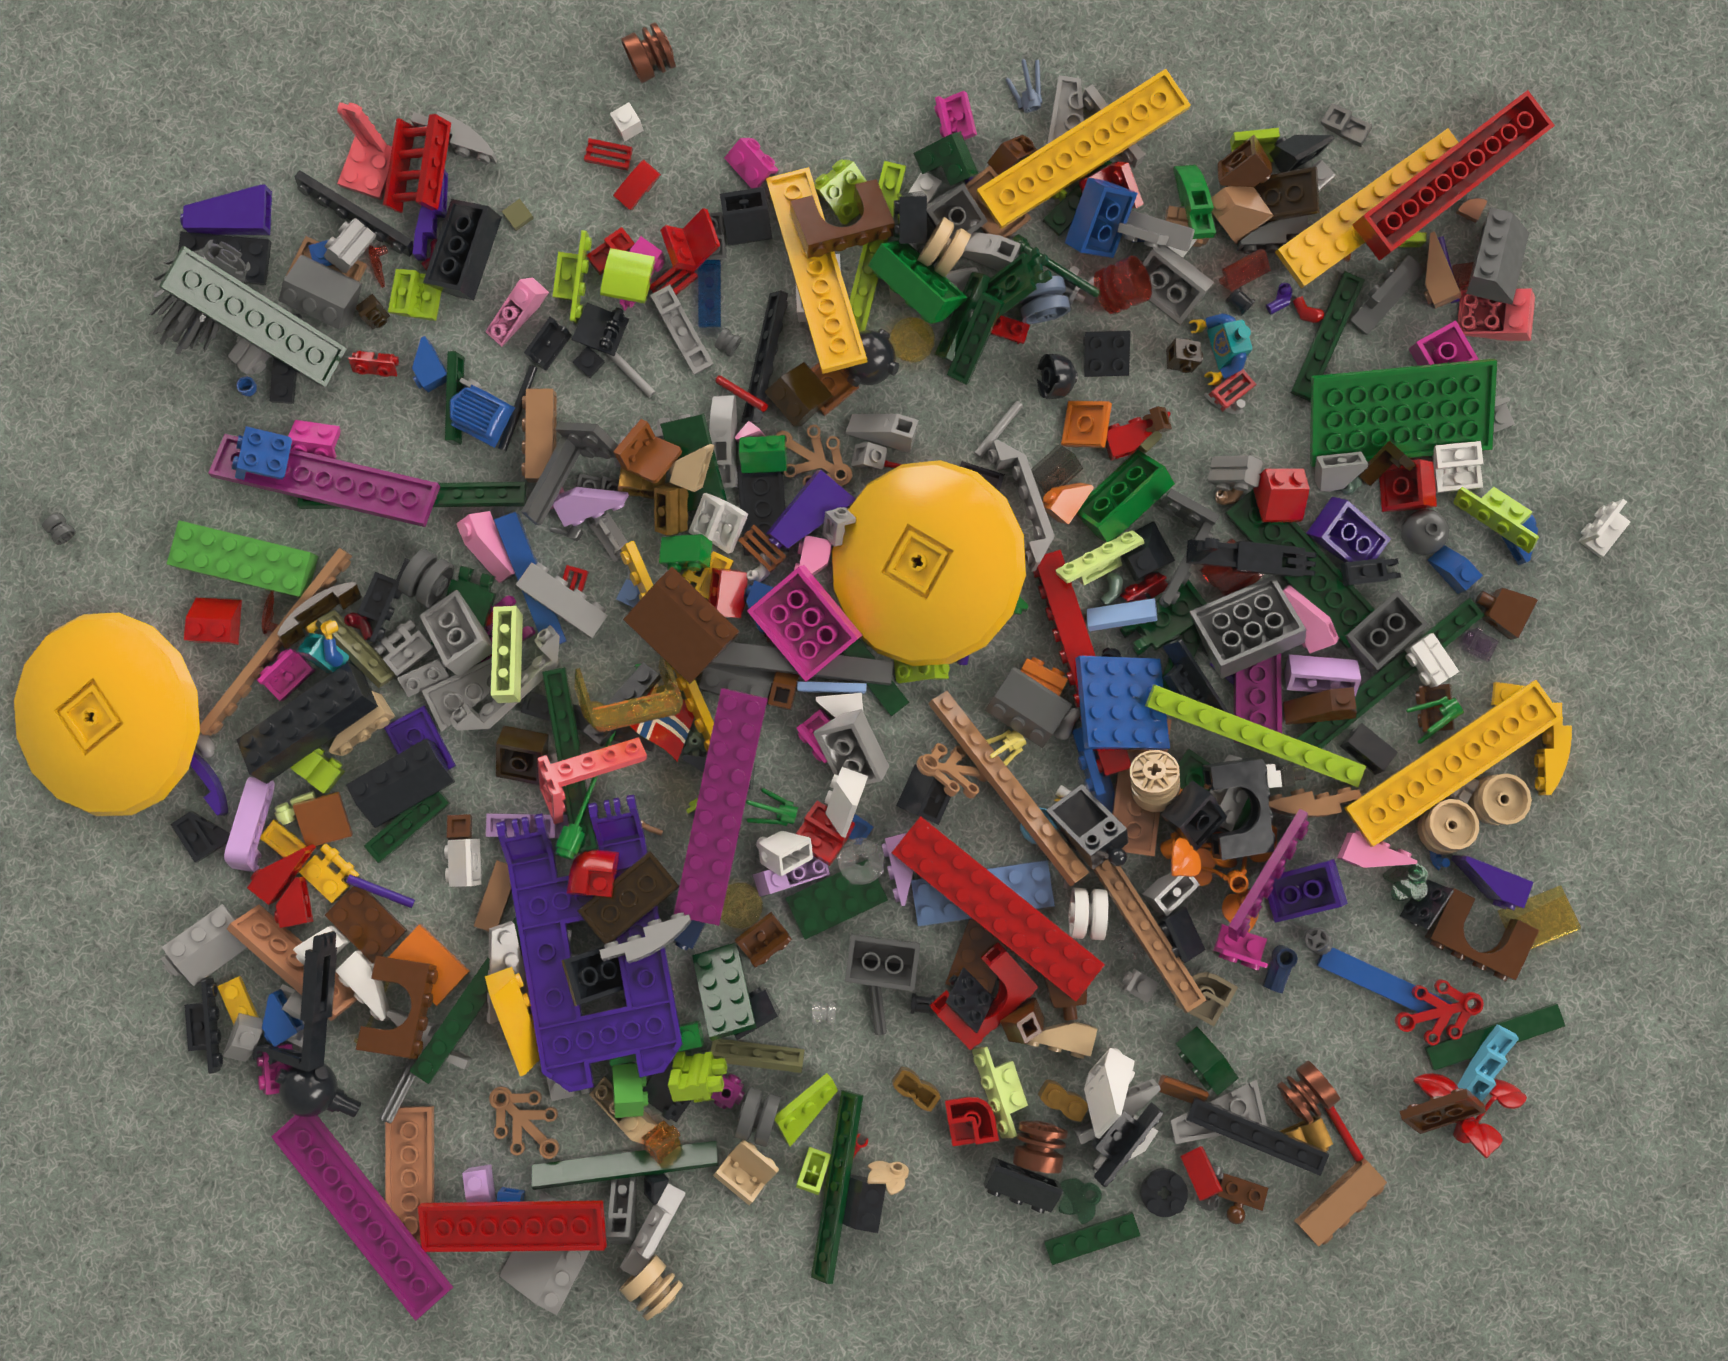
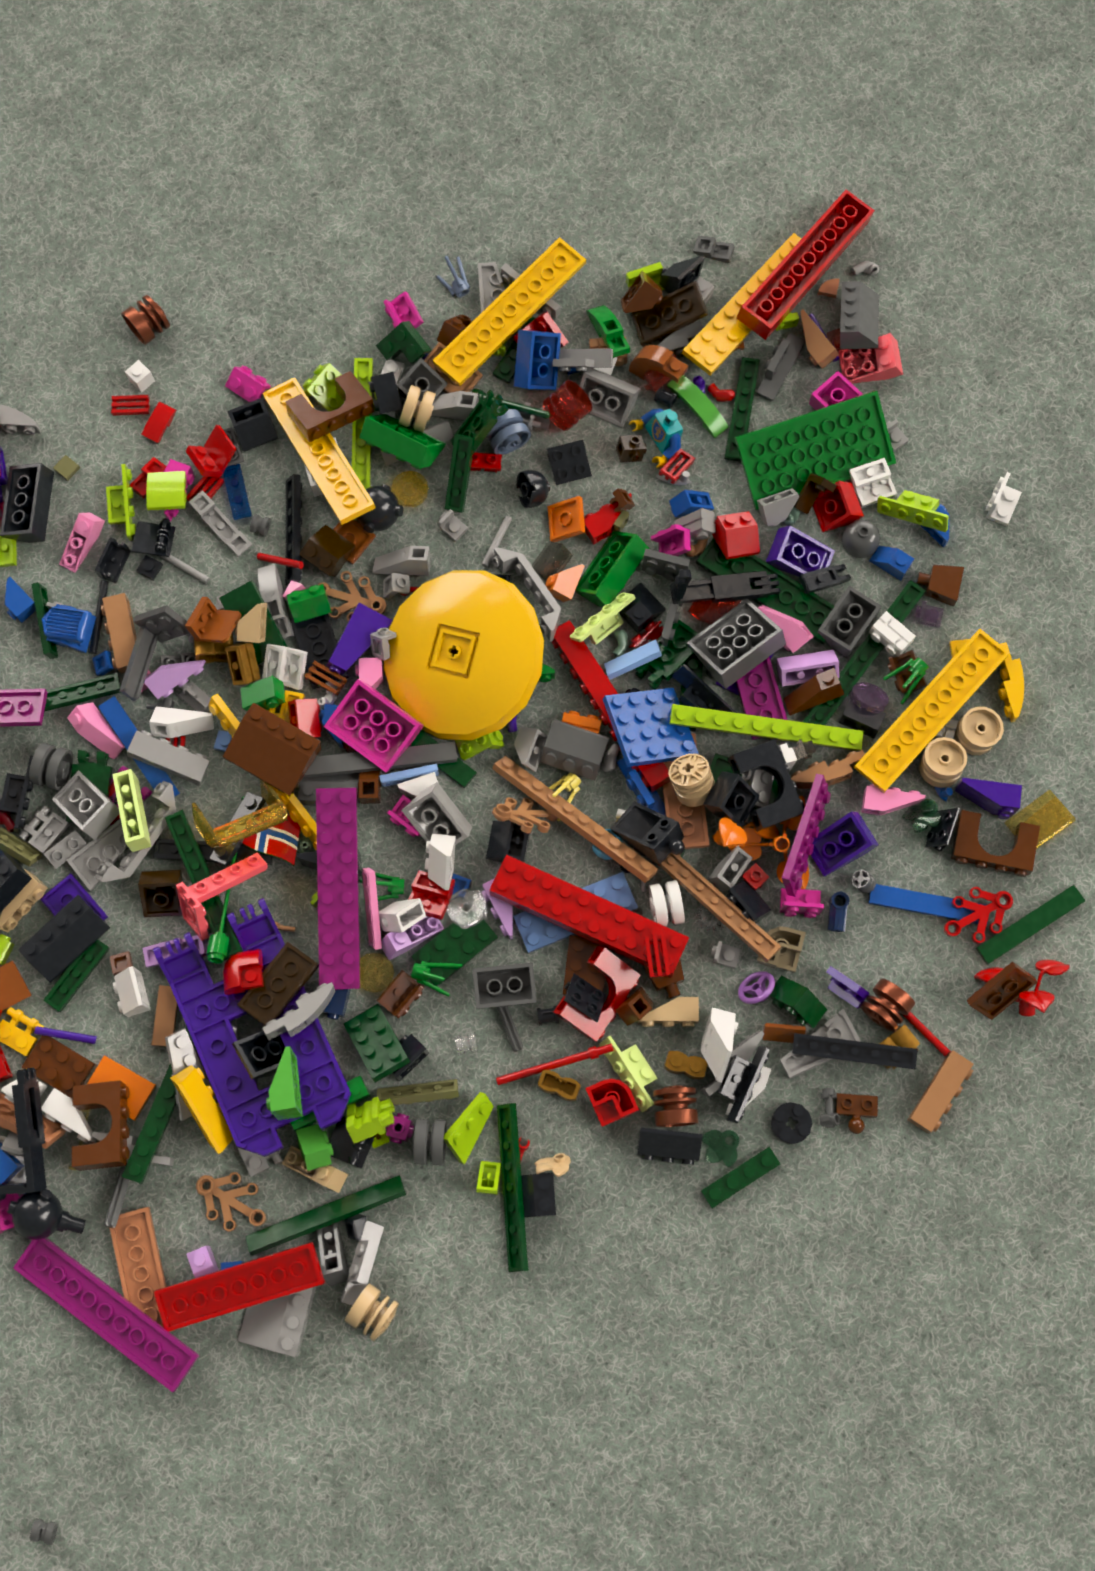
camera: 15 degrees left, 10 degrees down
clear orange brick [642,1120,681,1164] -> none
tan bracket [713,1140,779,1205] -> none
dark green plate [934,272,990,361] -> none
red tile [1180,1146,1223,1201] -> none
medium nougat slope [1211,186,1274,244] -> none
medium azure slope [1457,1024,1519,1102] -> none
none -> blue tile [92,651,114,676]
none -> white slope [149,706,214,738]
none -> bright green slope [266,1046,303,1120]
none -> bright pink tile [362,867,382,950]
none -> green plant [411,961,463,997]
none -> light grey bracket [438,509,468,542]
none -> red bar [496,1043,614,1085]
none -> light grey slope [514,727,547,772]
none -> dark orange arch [629,345,688,383]
none -> red tile [644,934,670,978]
none -> dark pink bracket [651,524,691,556]
none -> bright green slope [667,375,729,438]
none -> blue slope [669,490,714,518]
none -> medium lavender piece [738,971,775,1004]
none -> red bracket [742,863,769,890]
none -> bracket [826,966,870,1009]
none -> clear purple tile [850,682,889,713]
none -> light grey arm [851,261,880,276]

